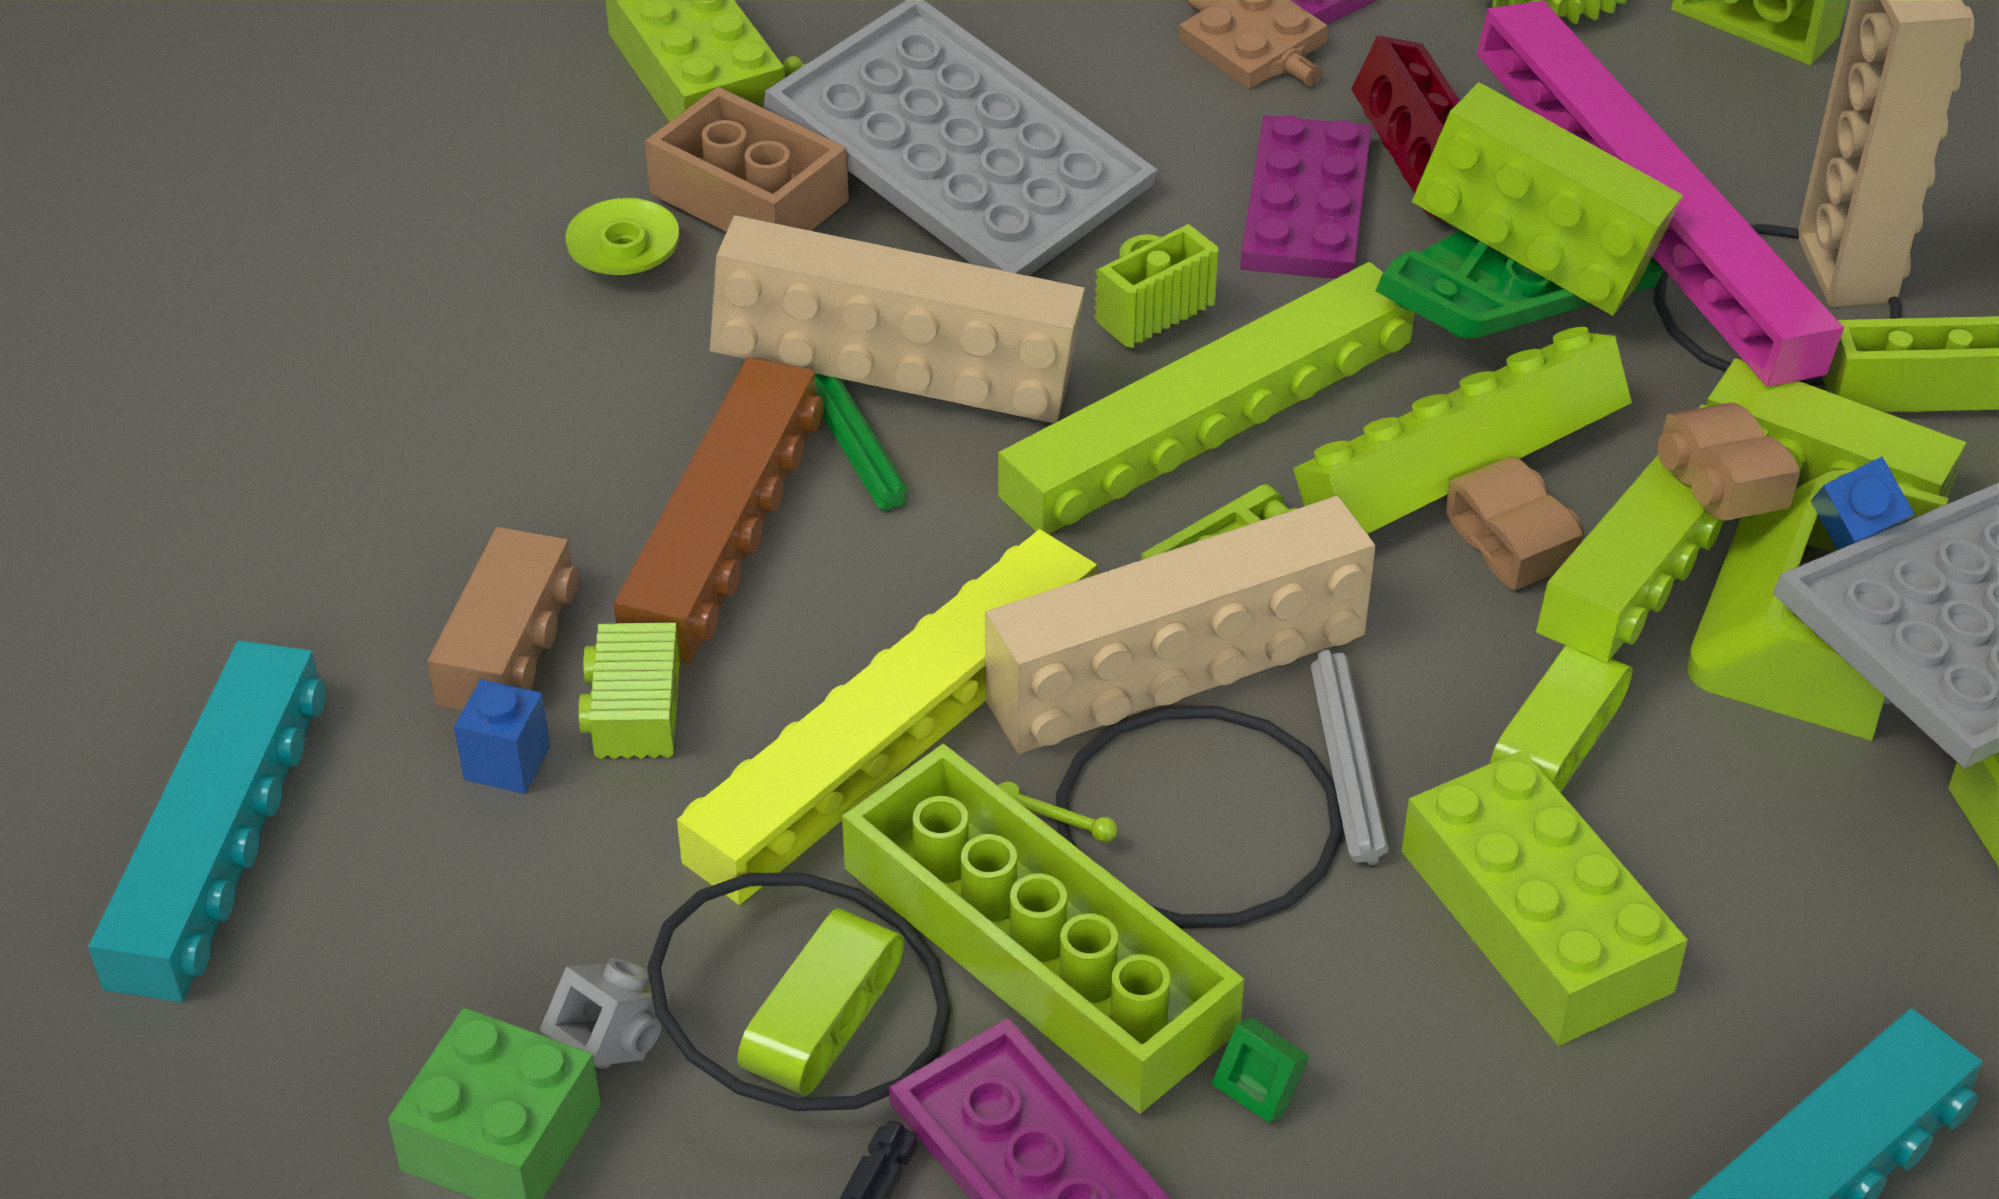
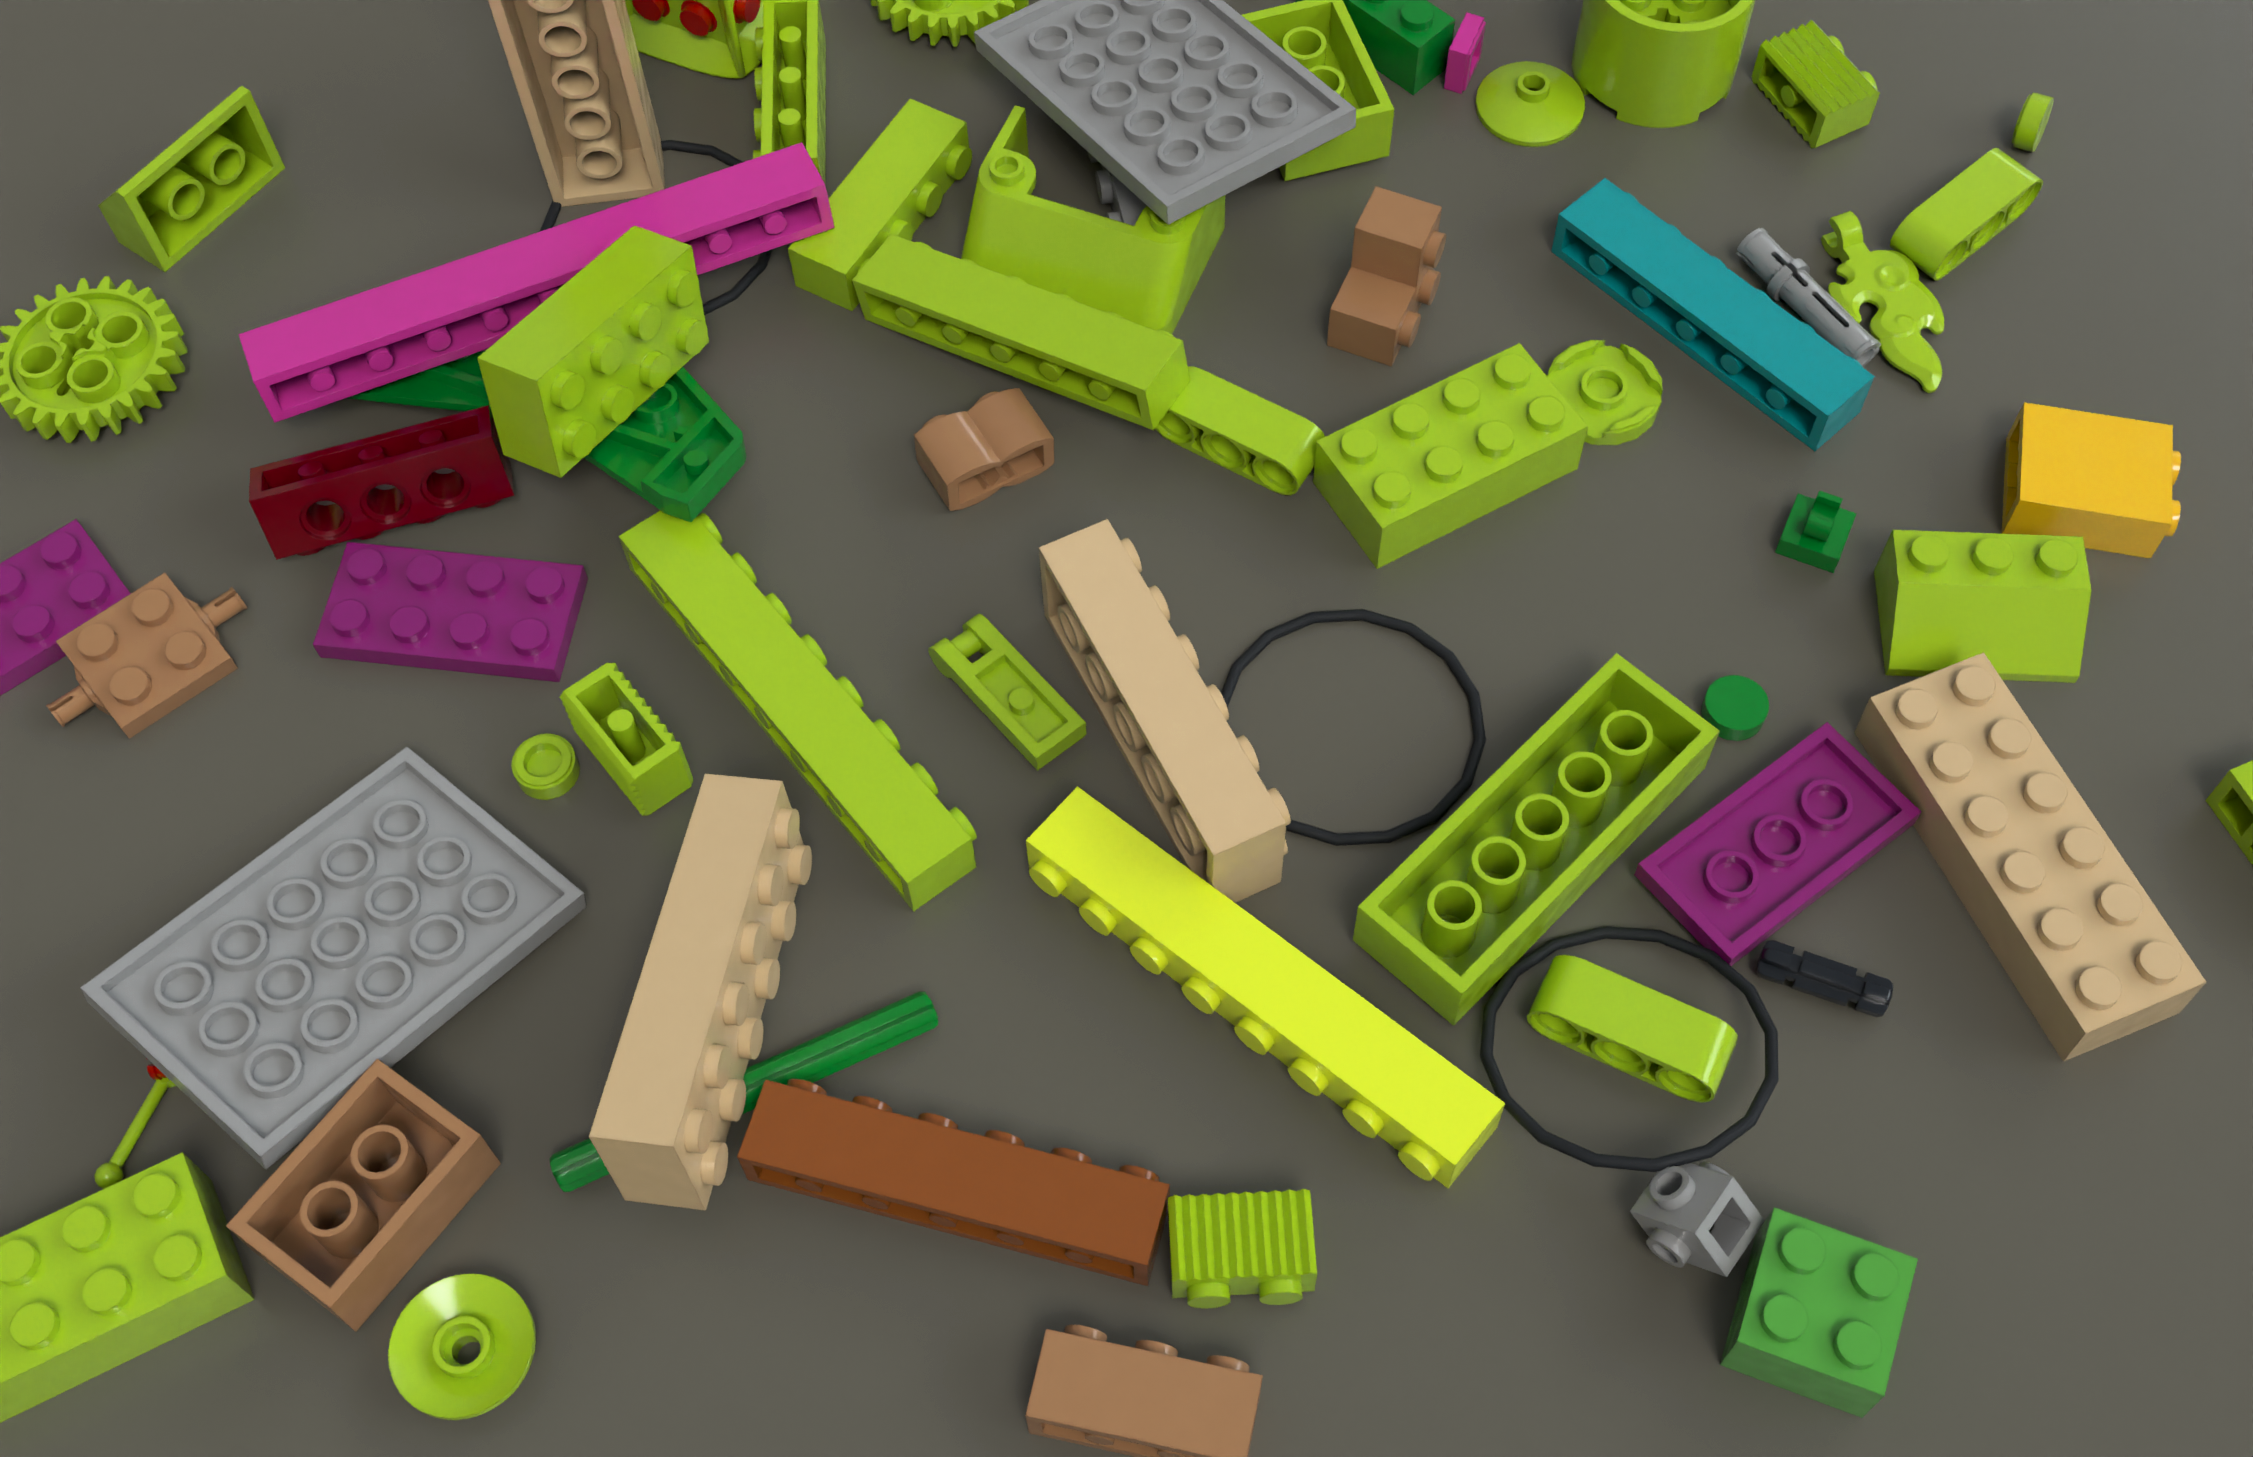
camera: 90 degrees left, 15 degrees up
blue brick [454,679,550,794] -> none
lime hinge [998,782,1118,843] -> none
green tile [1211,1017,1310,1123] -> none
lime brick [1293,327,1632,534] -> none
light grey axle [1311,649,1389,866] -> none
medium nougat brick [1658,403,1800,521] -> none
blue brick [1811,456,1914,550] -> none
none -> medium nougat brick [1327,186,1447,367]
none -> lime tile [1547,340,1663,445]
none -> green tile [1701,675,1769,741]

